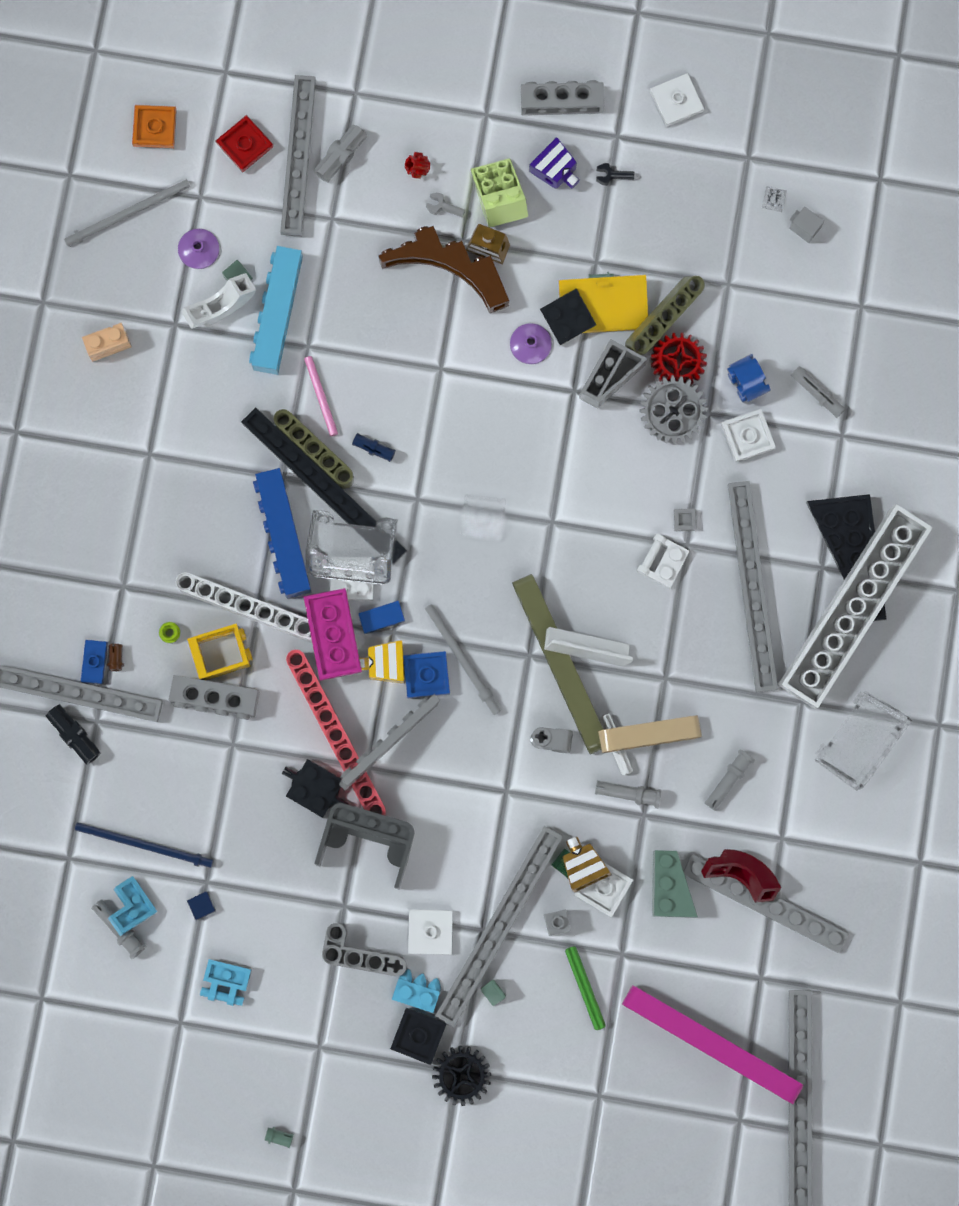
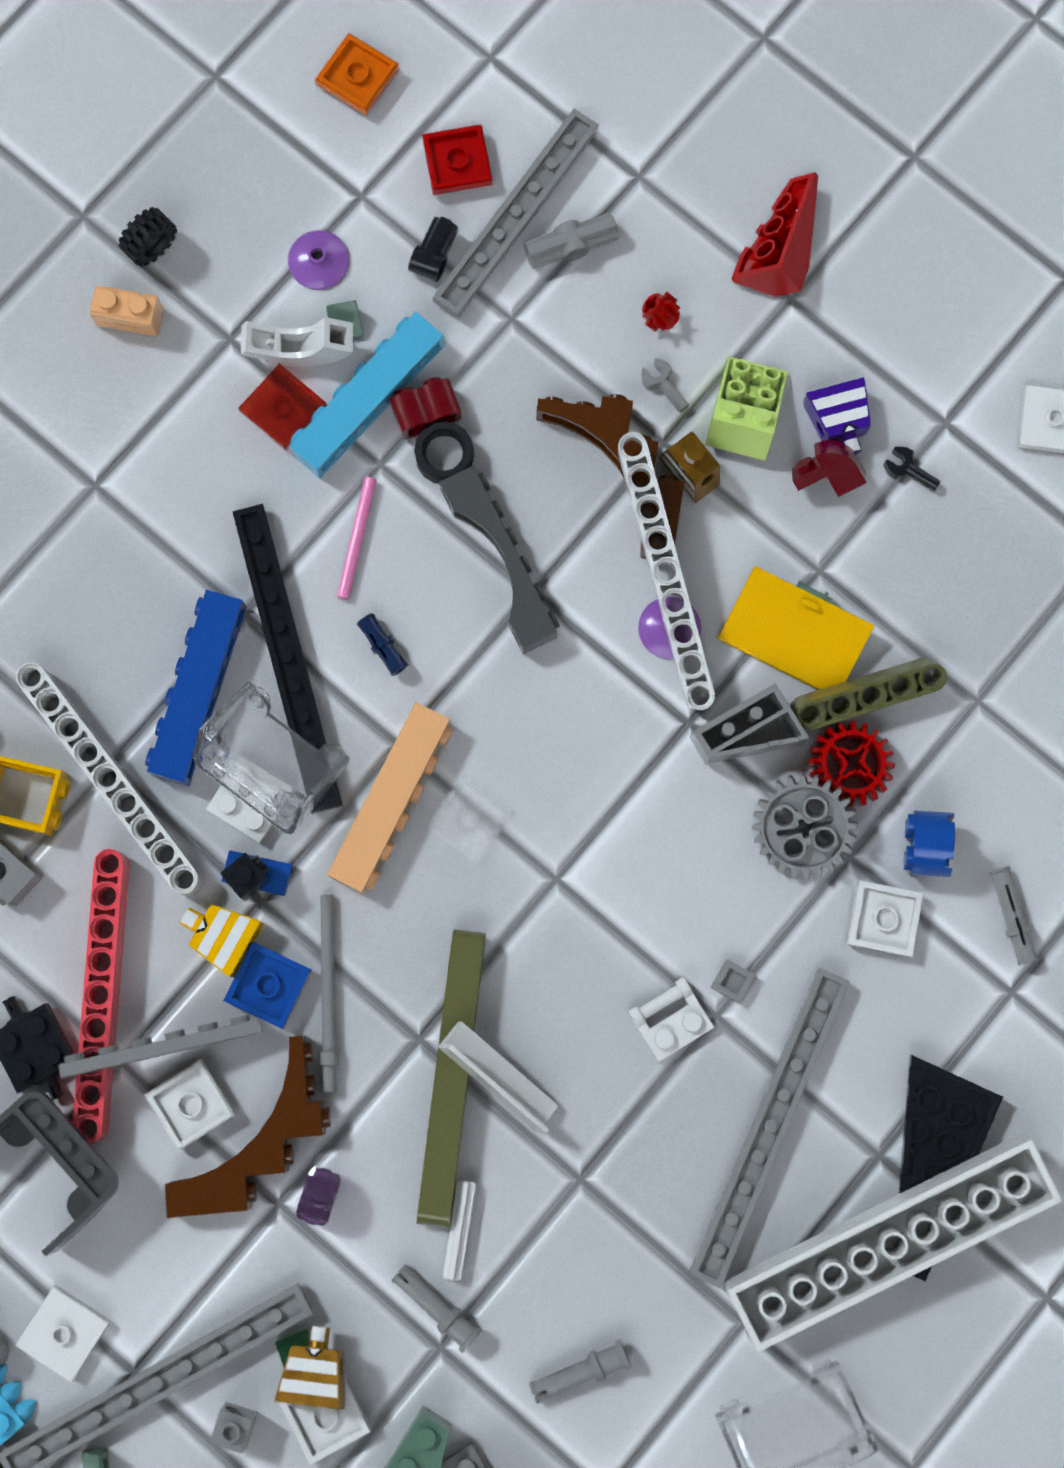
camera: 30 degrees right, 0 degrees up
light grey bar [64,179,190,246] -> none
olive beam [273,409,354,489] -> none
dark pink tile [303,588,362,681] -> none
light grey brick [521,80,604,115] -> none
light grey piece [530,727,573,753] -> none
black plate [540,289,596,345] -> none
tan beam [598,715,702,753] -> none
none -> black tyre [118,207,177,267]
none -> white plate [144,1059,236,1151]
none -> reddish brown arch [165,1036,331,1218]
none -> black brick [220,852,271,901]
none -> clear red plate [238,363,327,451]
none -> clear purple gear [296,1167,341,1226]
none -> light nougat brick [327,702,453,894]
none -> dark red brick [390,377,462,439]
none -> black piece [408,216,458,282]
none -> black tyre [414,421,474,484]
none -> dark grey arch [439,466,560,654]
none -> white beam [618,432,715,710]
none -> red wedge [731,172,819,297]
none -> dark red brick [792,440,867,497]

